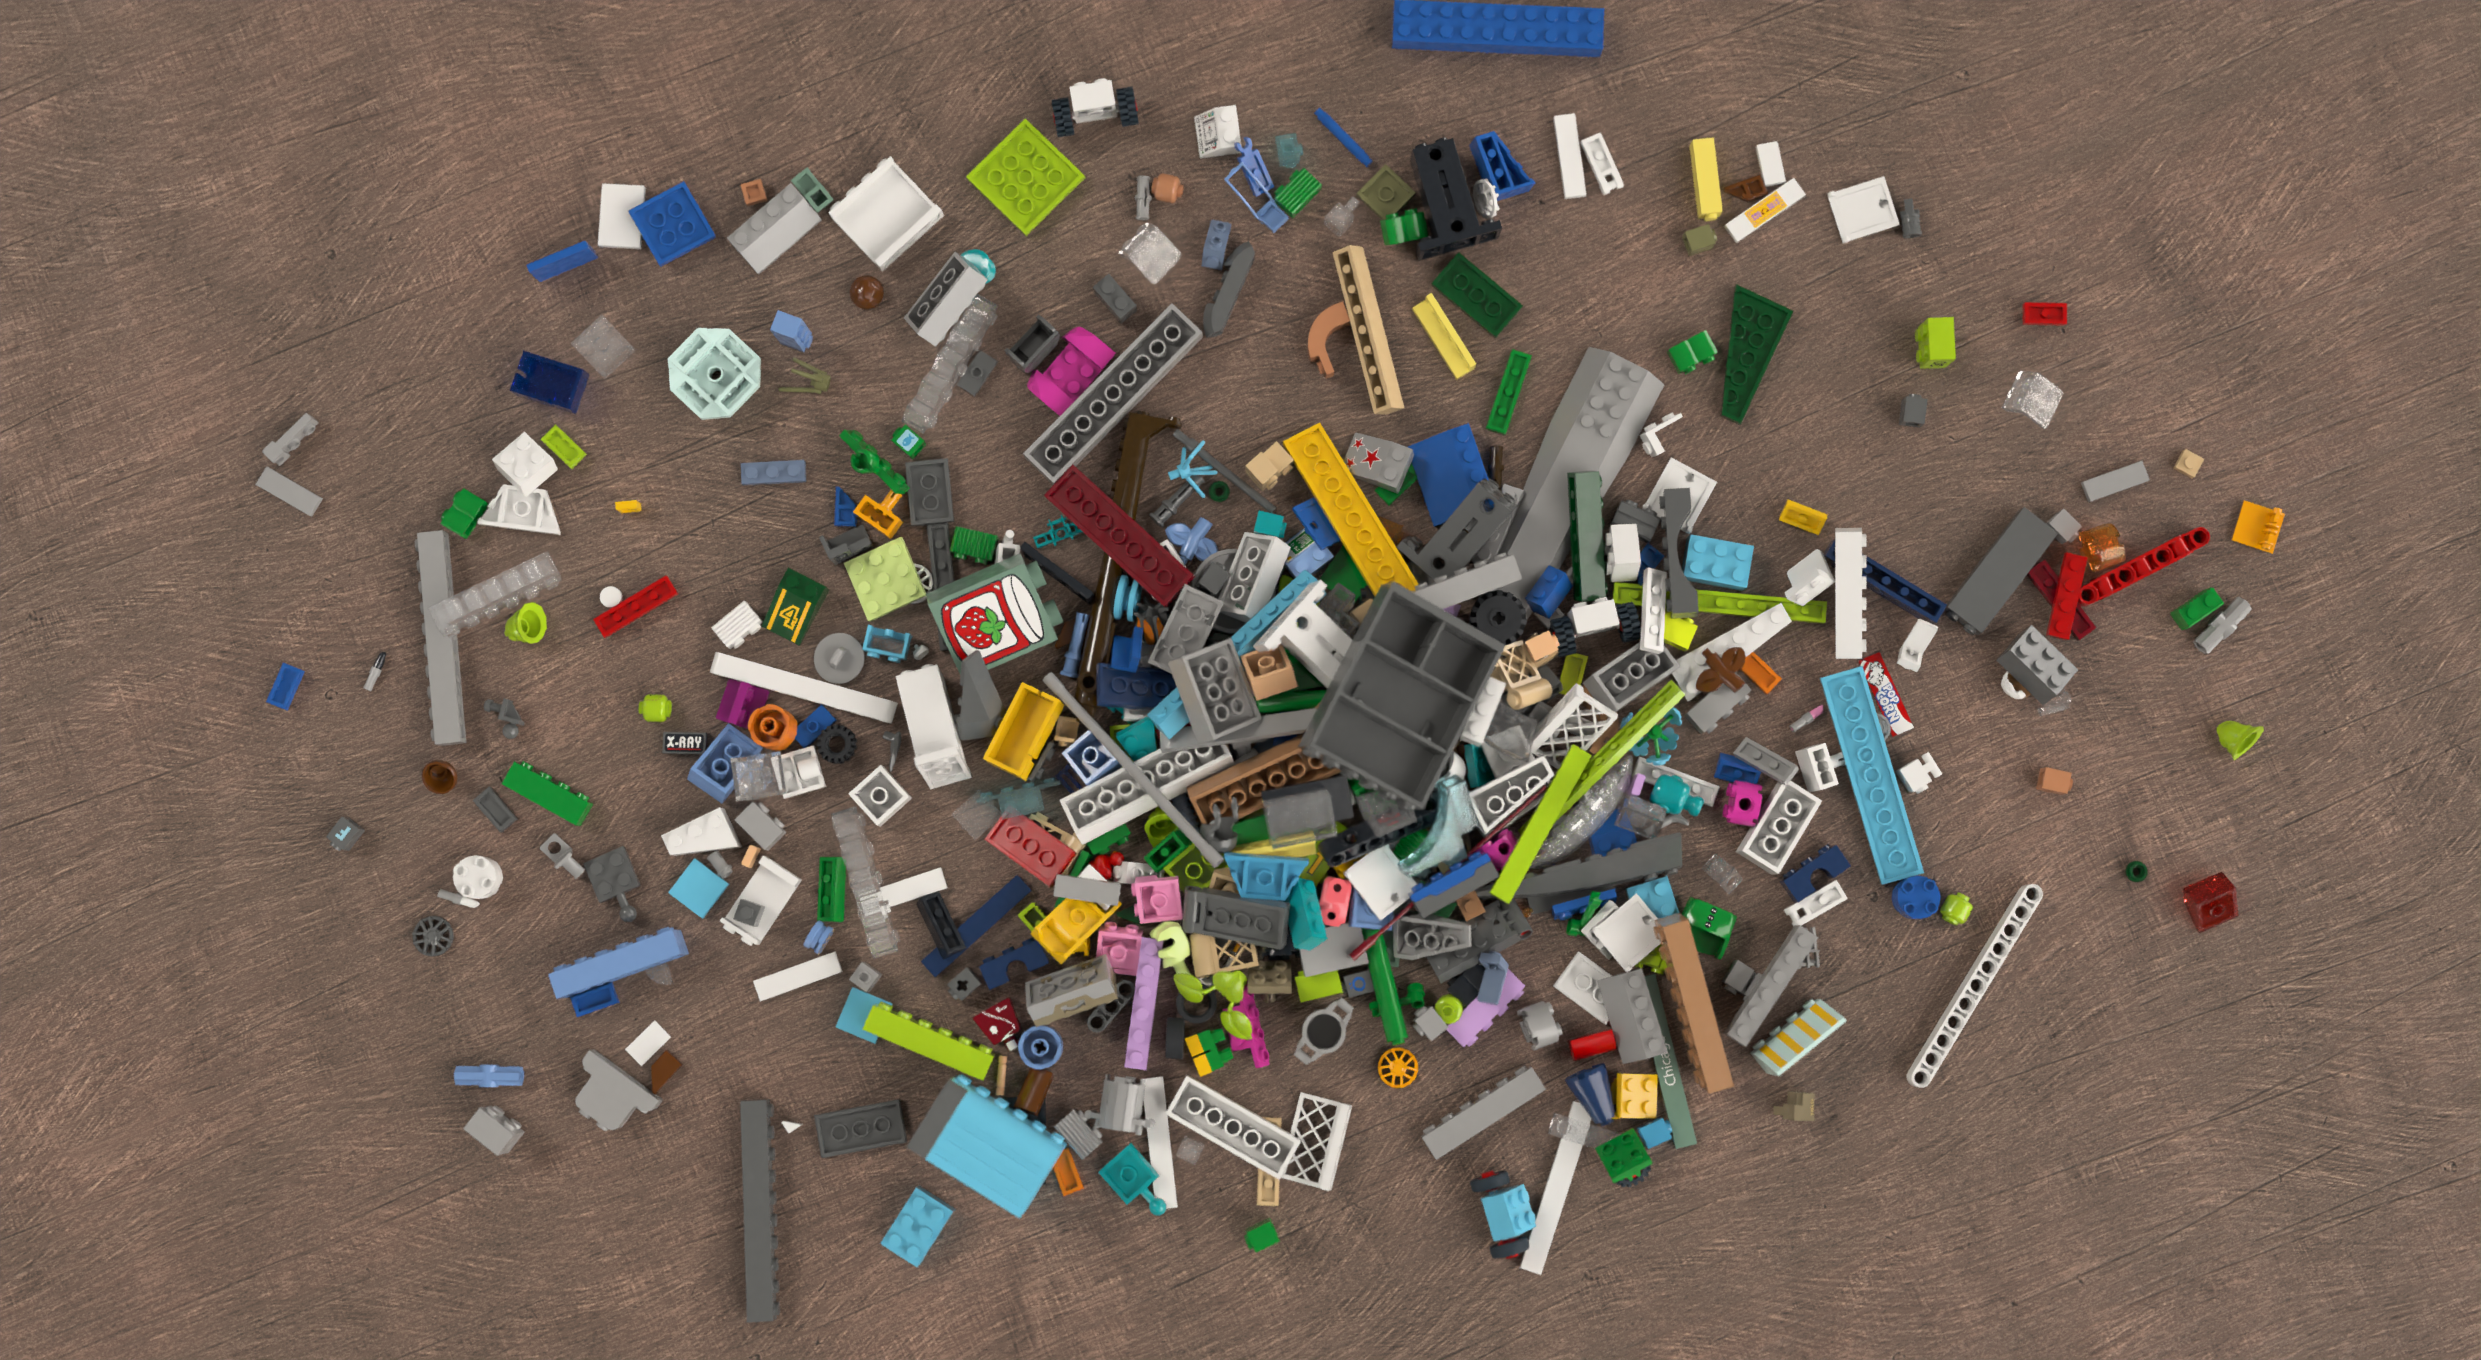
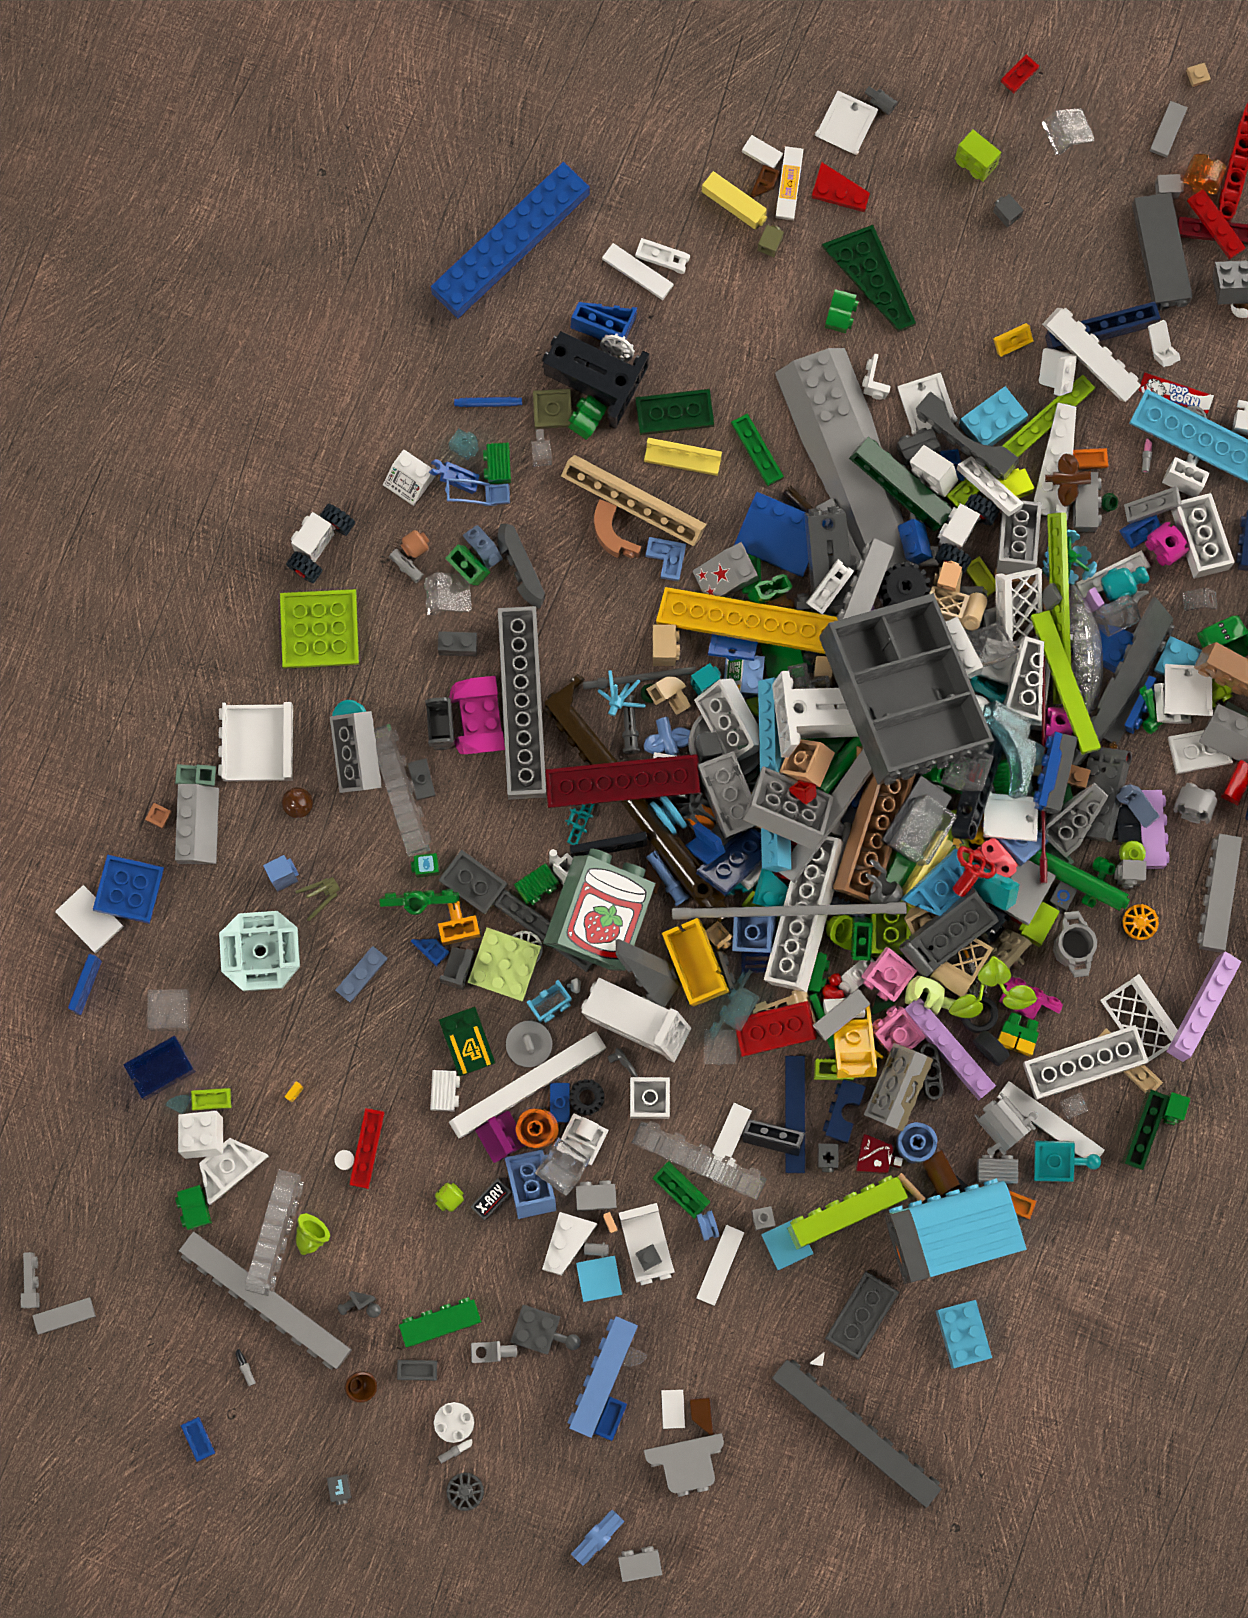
camera: 50 degrees left, 5 degrees down
none -> clear light blue tile [165,1095,191,1114]
none -> green brick [445,545,490,586]
none -> medium blue plate [645,537,686,582]
none -> tan brick [646,677,691,715]
none -> green brick [747,574,792,604]
none -> red slope [789,780,817,804]
none -> white plate [806,559,854,614]
none -> red wing [811,162,870,212]
none -> red piece [953,846,996,897]
none -> dark grey tile [1042,583,1063,610]
none -> dark green plate [1101,493,1118,512]
none -> dark green brick [1121,1089,1169,1170]
none -> lavender brick [1166,951,1242,1062]

